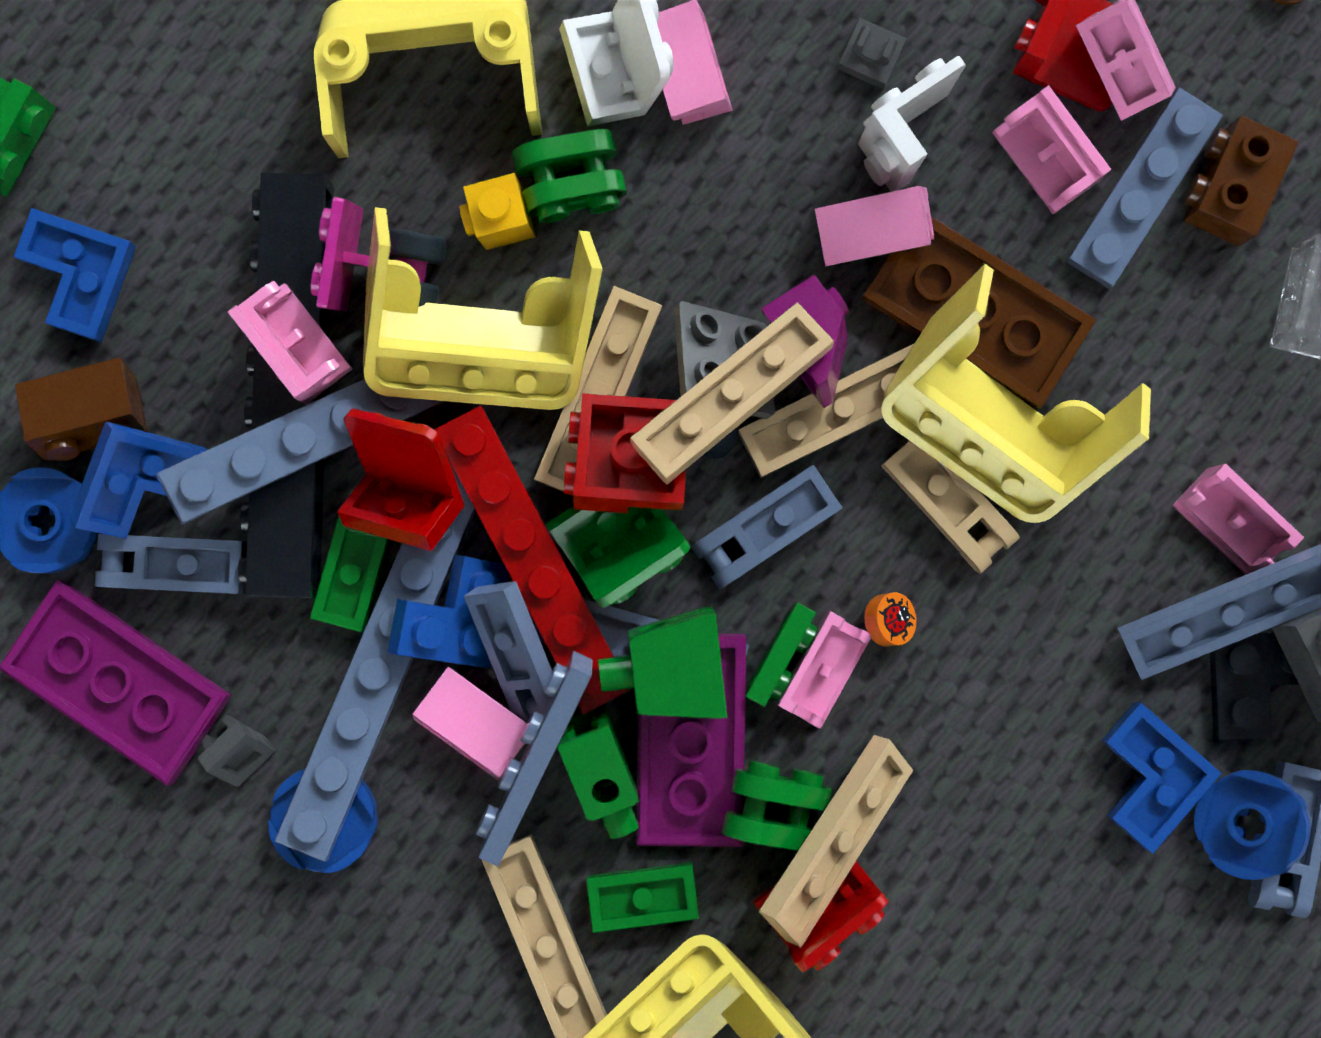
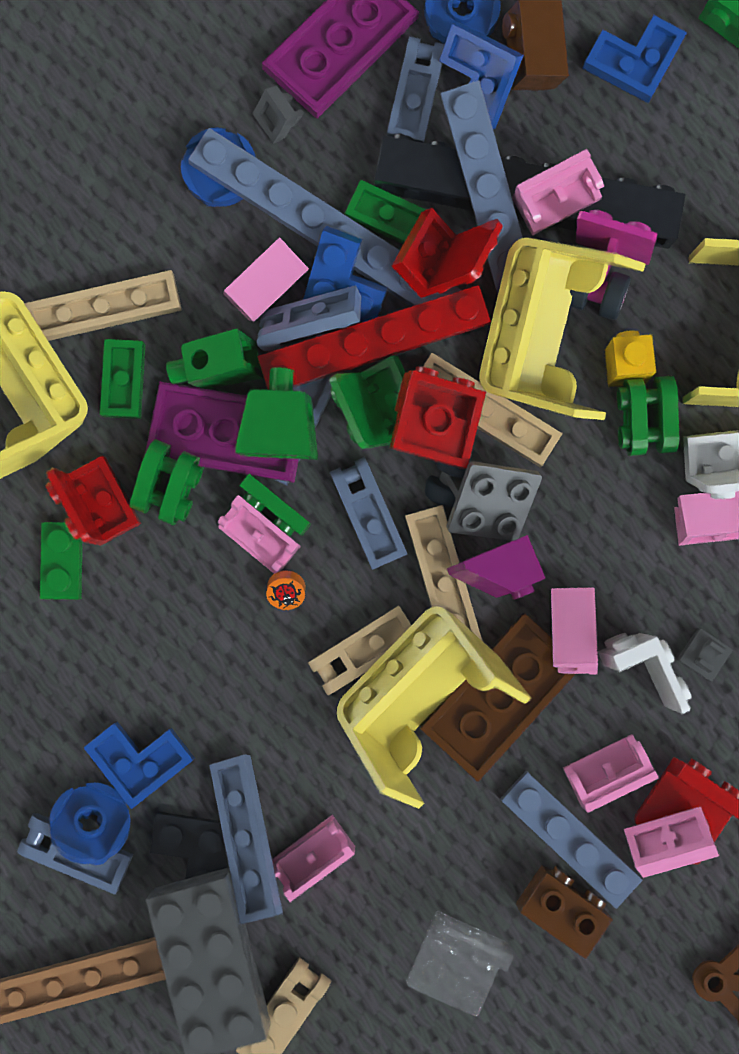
camera: 105 degrees right, 0 degrees up
sand blue plate [475,651,593,866] -> none
tan plate [630,302,834,485] -> none
tan plate [759,735,913,947] -> none
none -> green plate [40,522,82,599]

